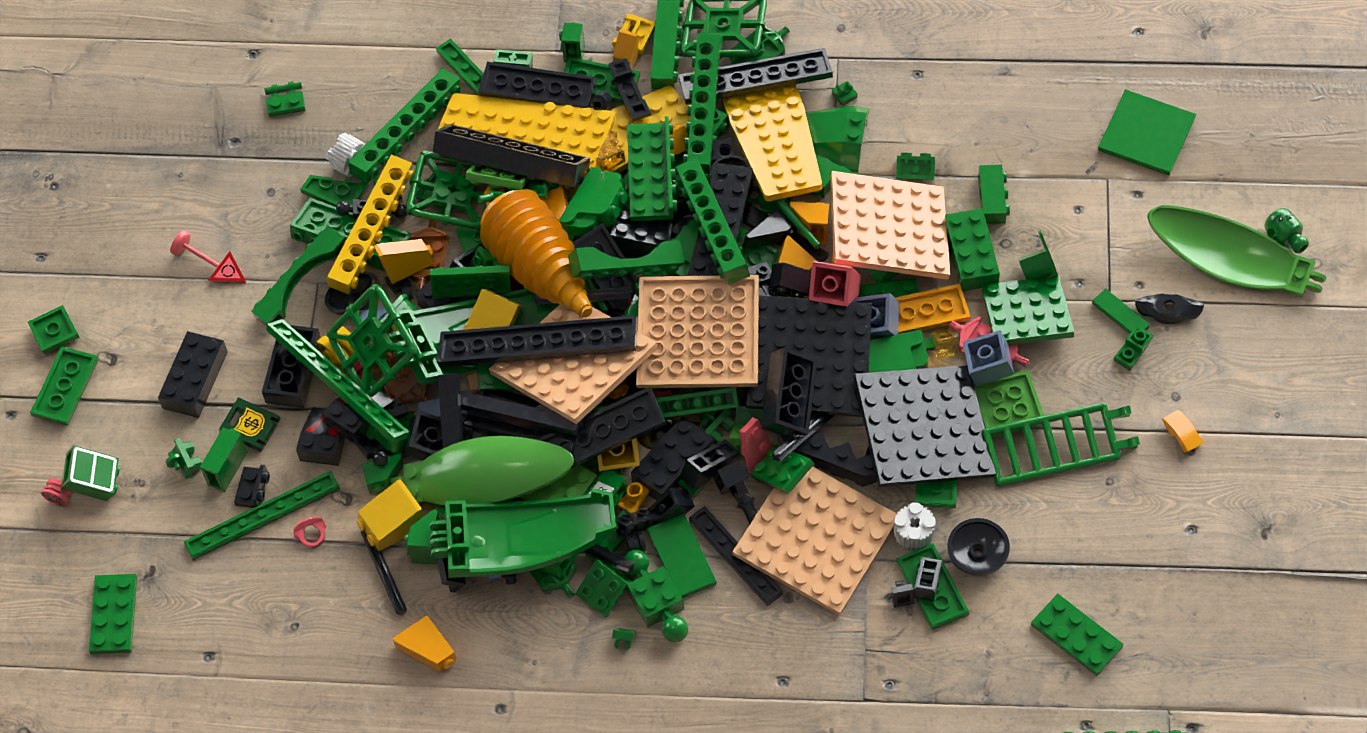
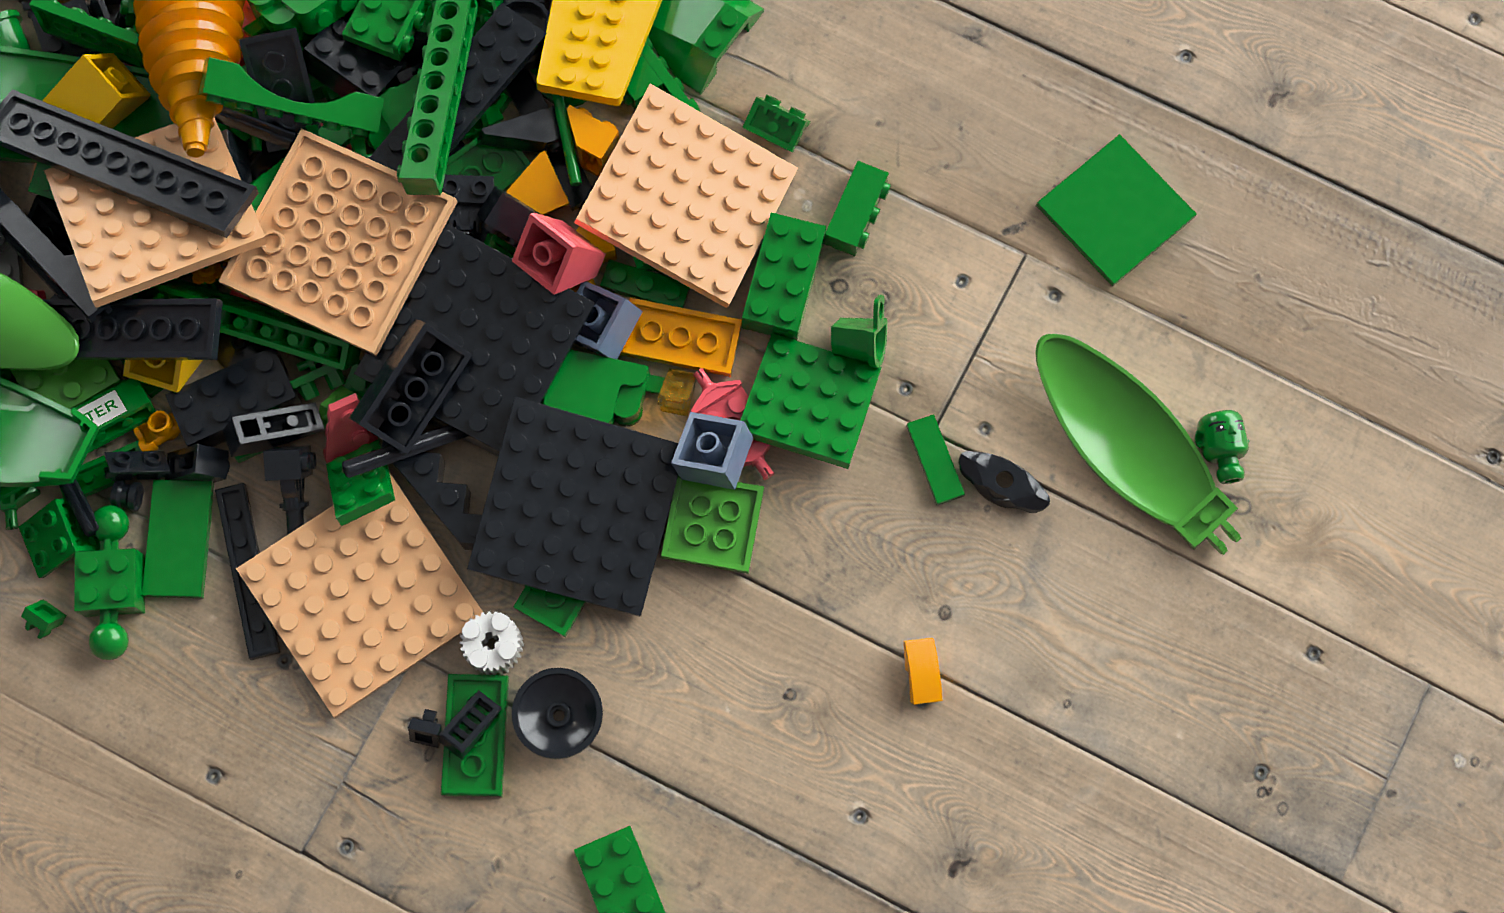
camera: 20 degrees right, 15 degrees up
green bar [982,403,1140,486] -> none
green slope [1113,325,1154,371] -> none

